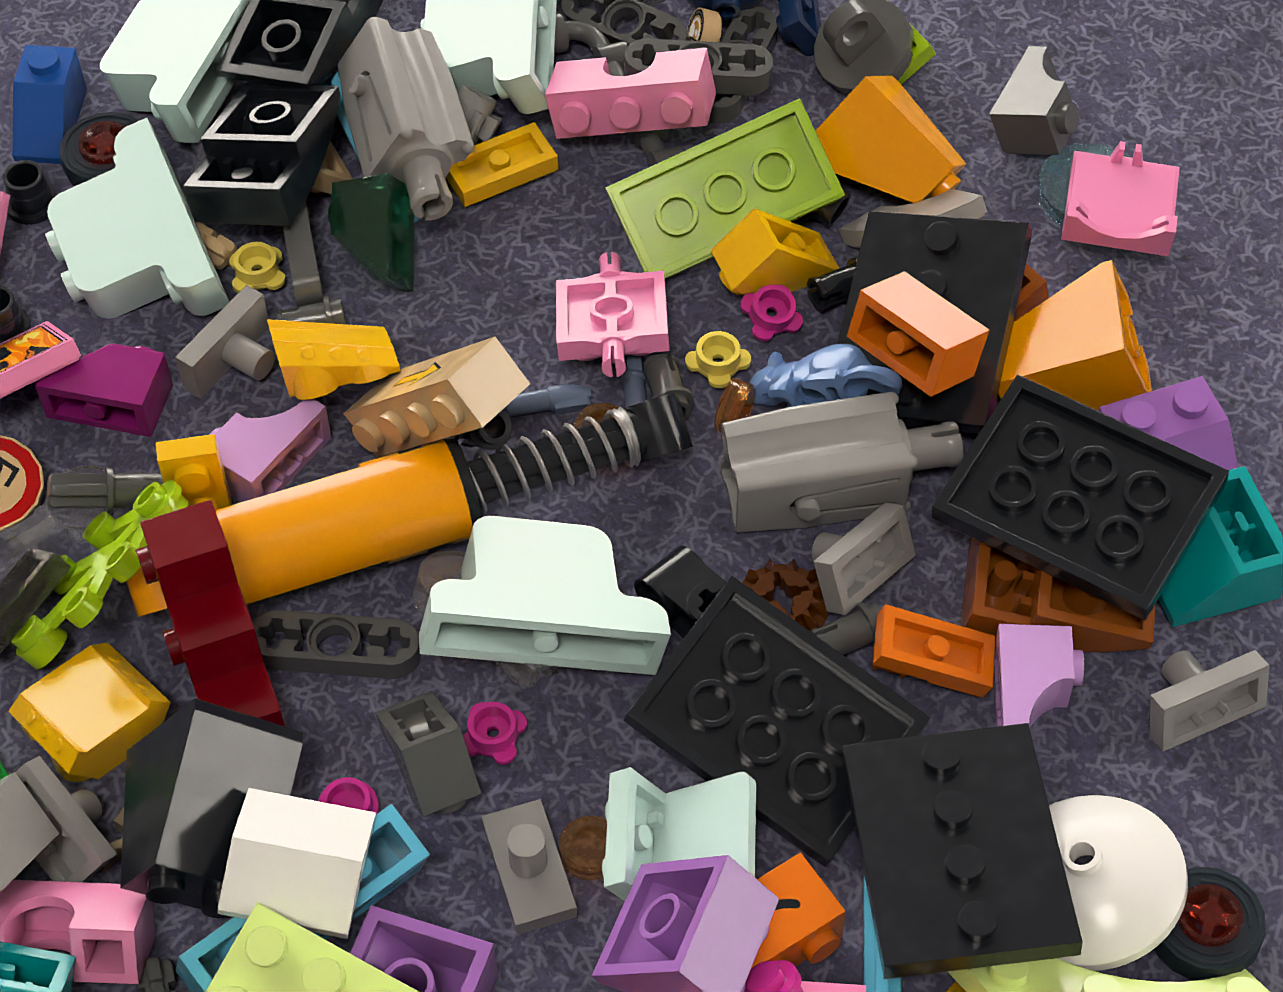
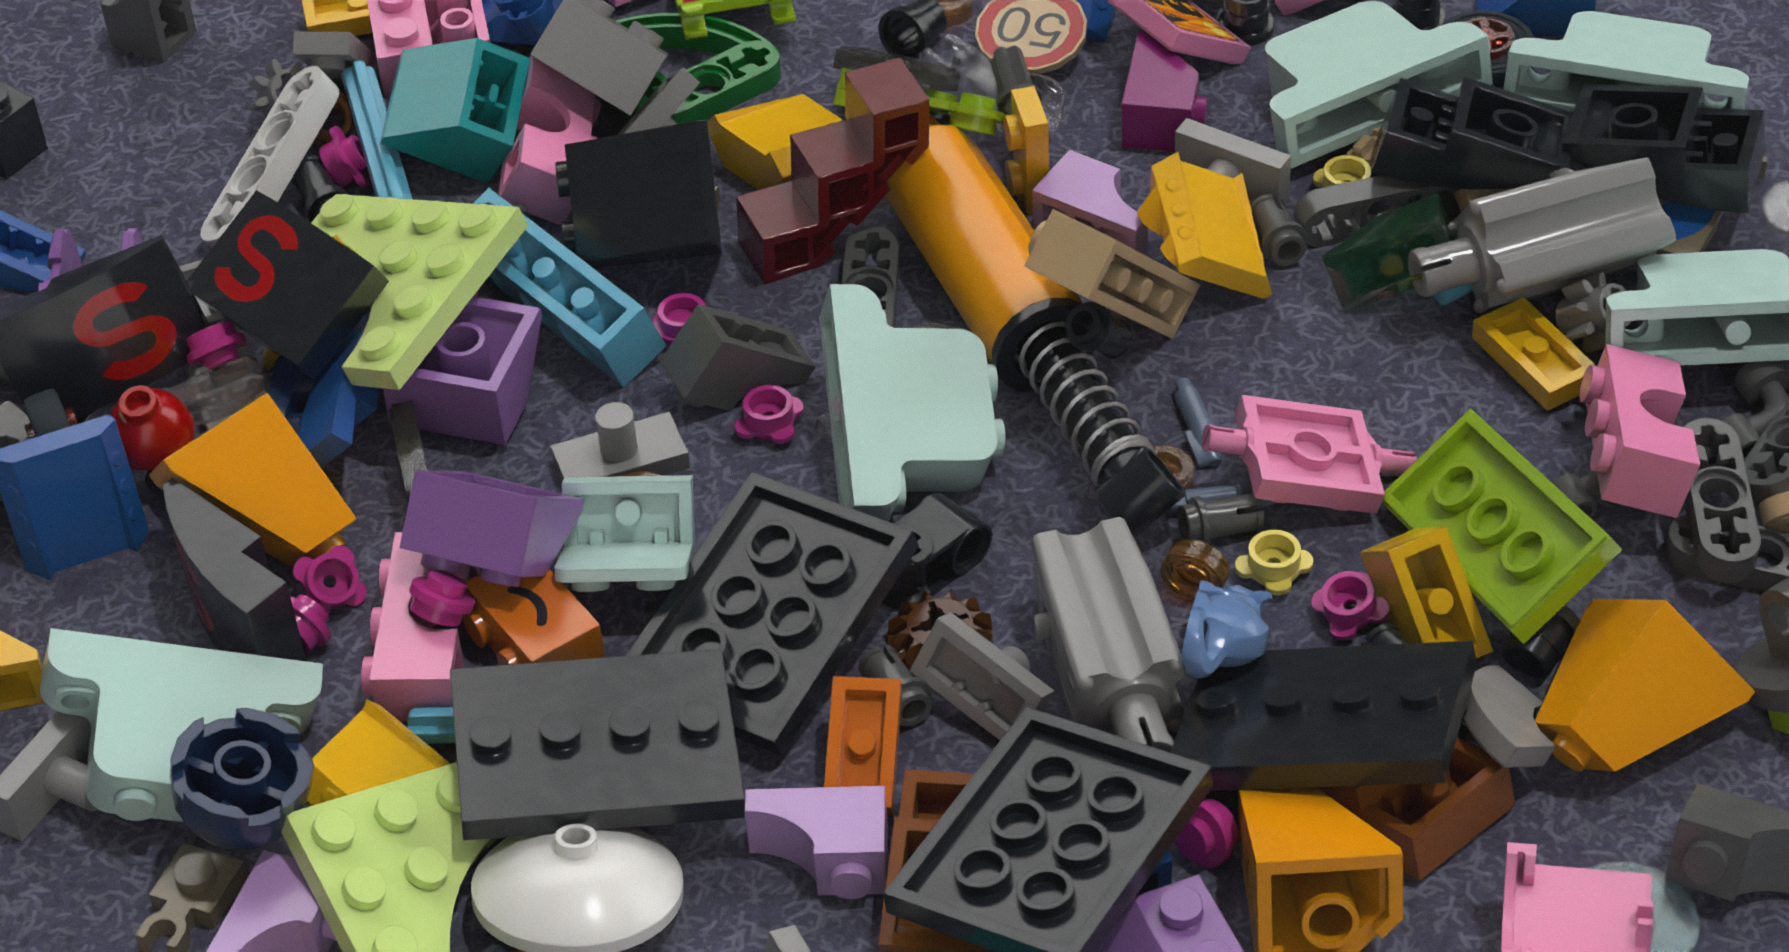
camera: 90 degrees right, 10 degrees down
white slope [217,788,376,939] -> none
orange brick [847,271,990,397] -> none

